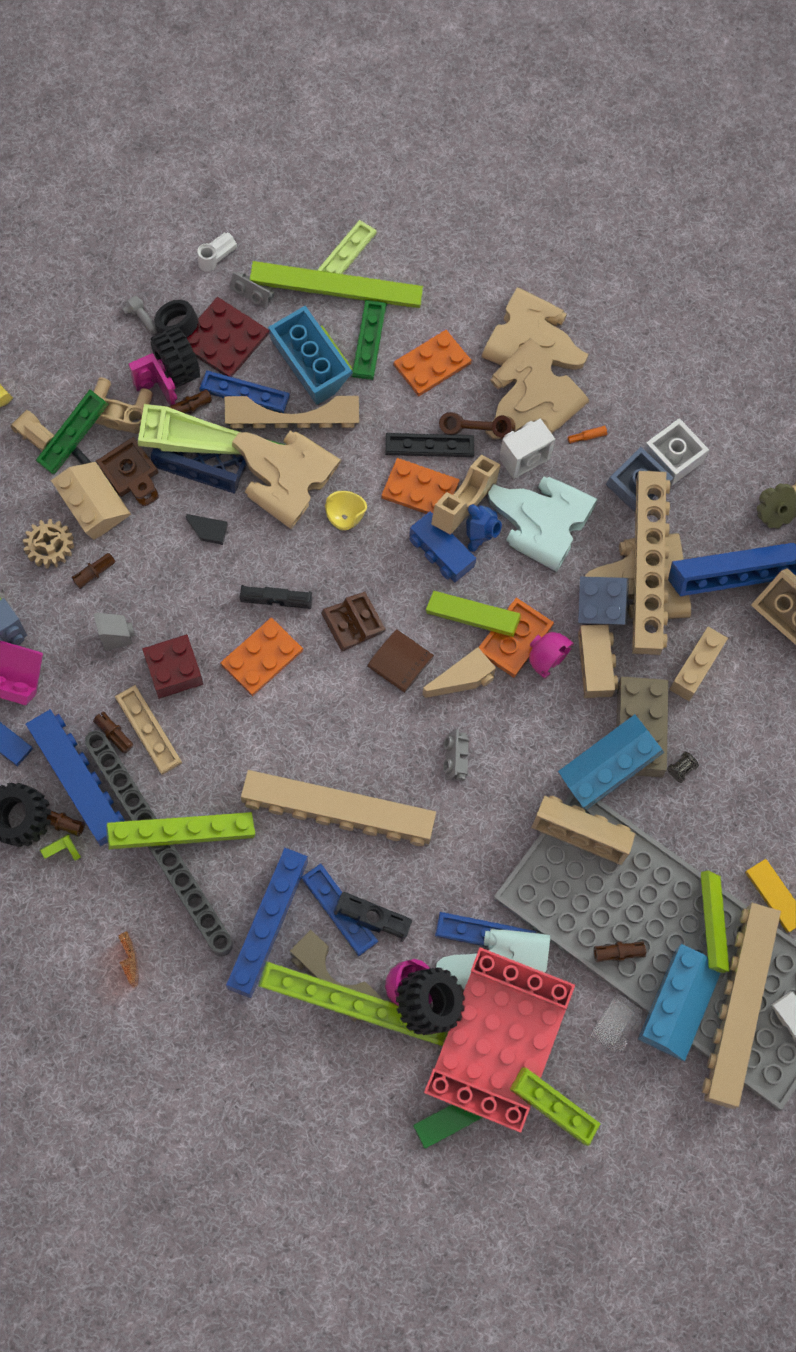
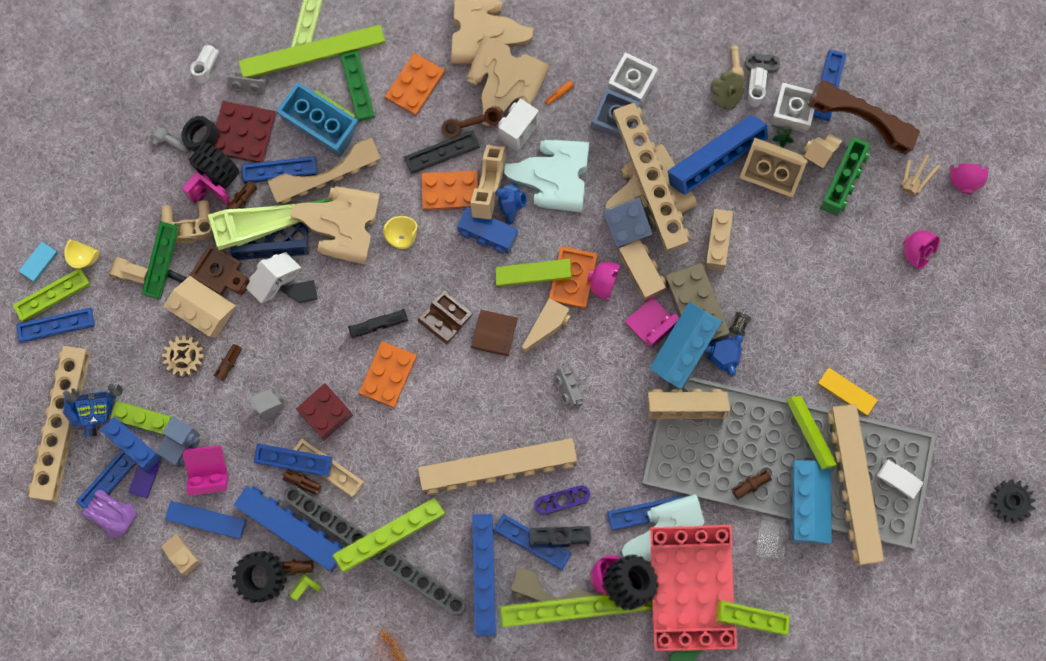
camera: 15 degrees left, 5 degrees up
none -> white brick [246,252,301,304]
none -> blue tile [254,443,333,477]
none -> dark purple beam [535,485,590,515]
none -> dark pink bracket [625,297,679,349]
none -> blue rock [704,335,743,377]

